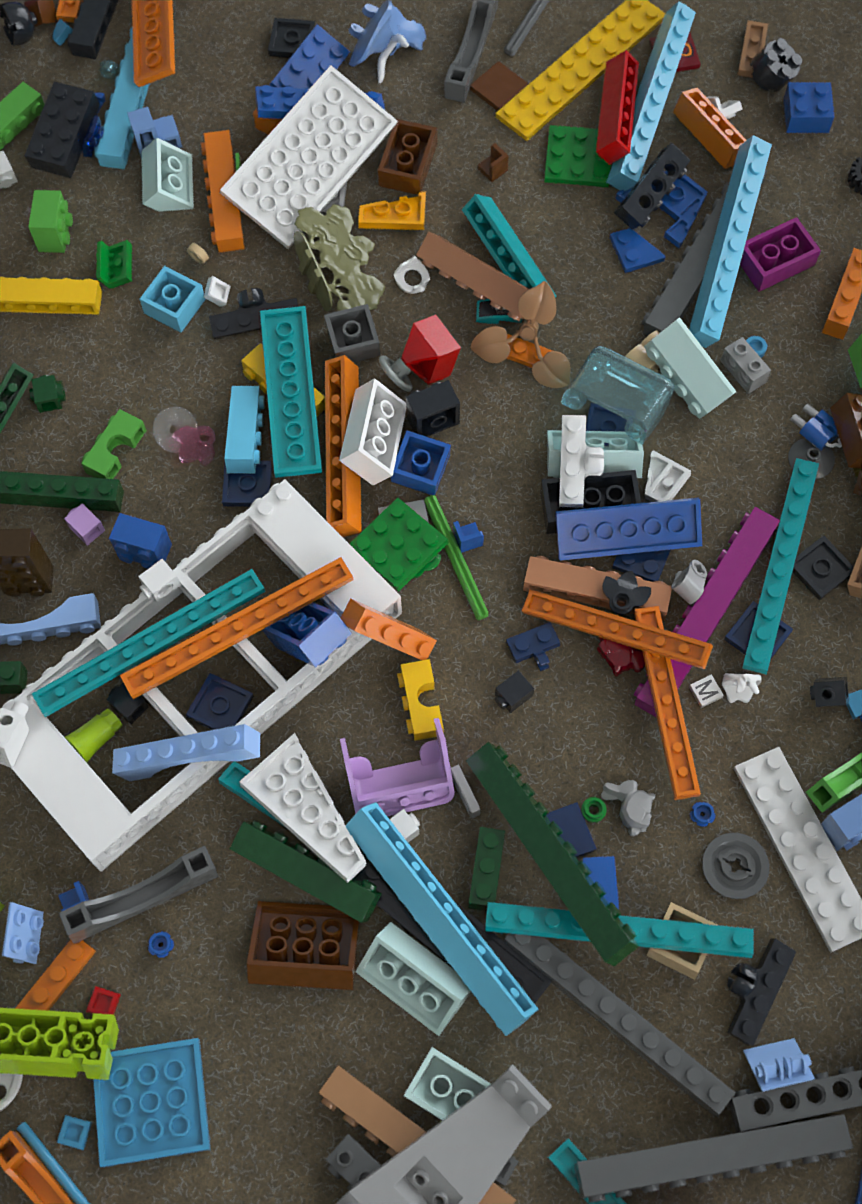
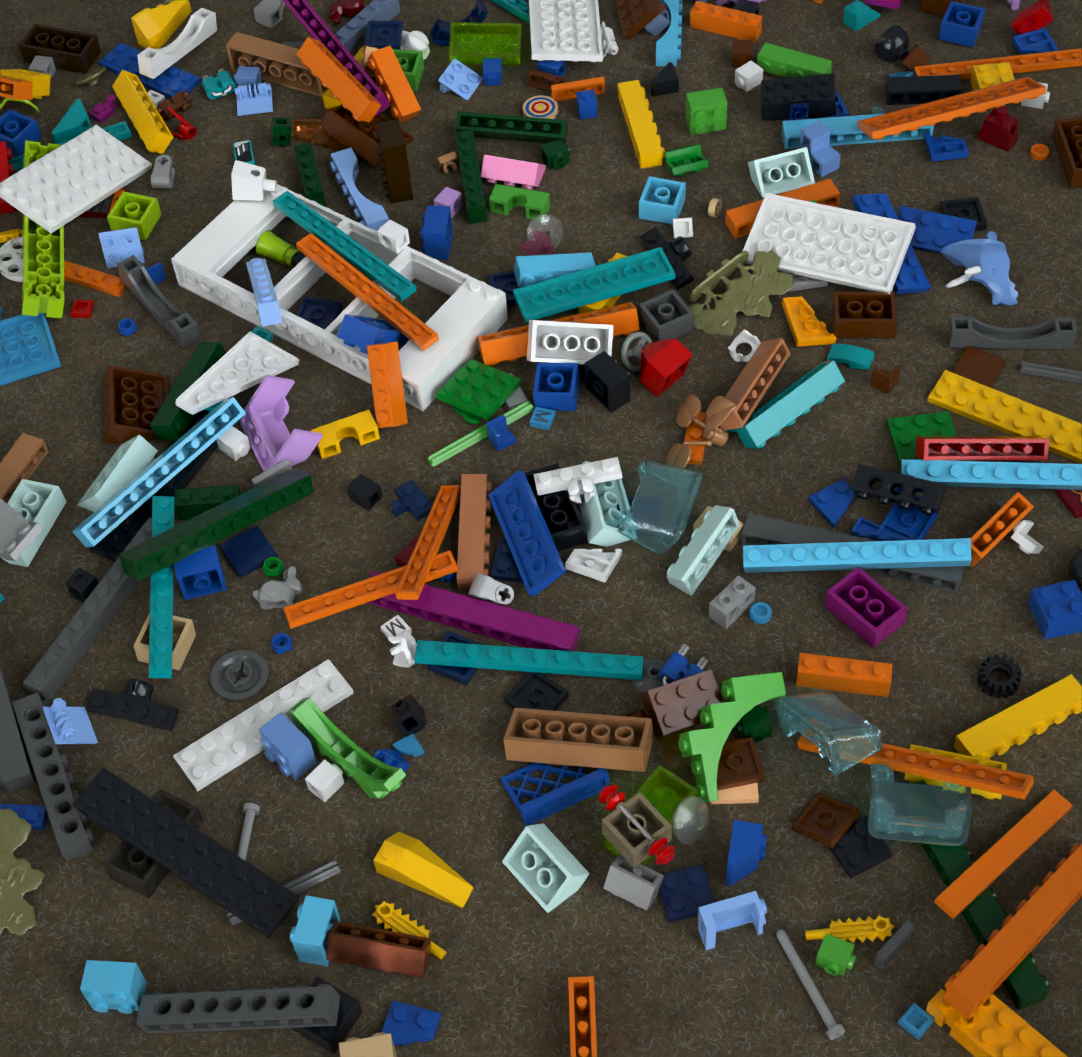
camera: 80 degrees right, 15 degrees down
black plate [602,571,651,615] -> none
none -> black brick [65,568,99,603]
none -> medium nougat tile [435,151,457,175]
none -> bright pink slope [481,155,547,189]
none -> dark azure tile [529,407,556,430]
none -> teal slope [827,344,875,369]
none -> blue wing [923,131,969,162]

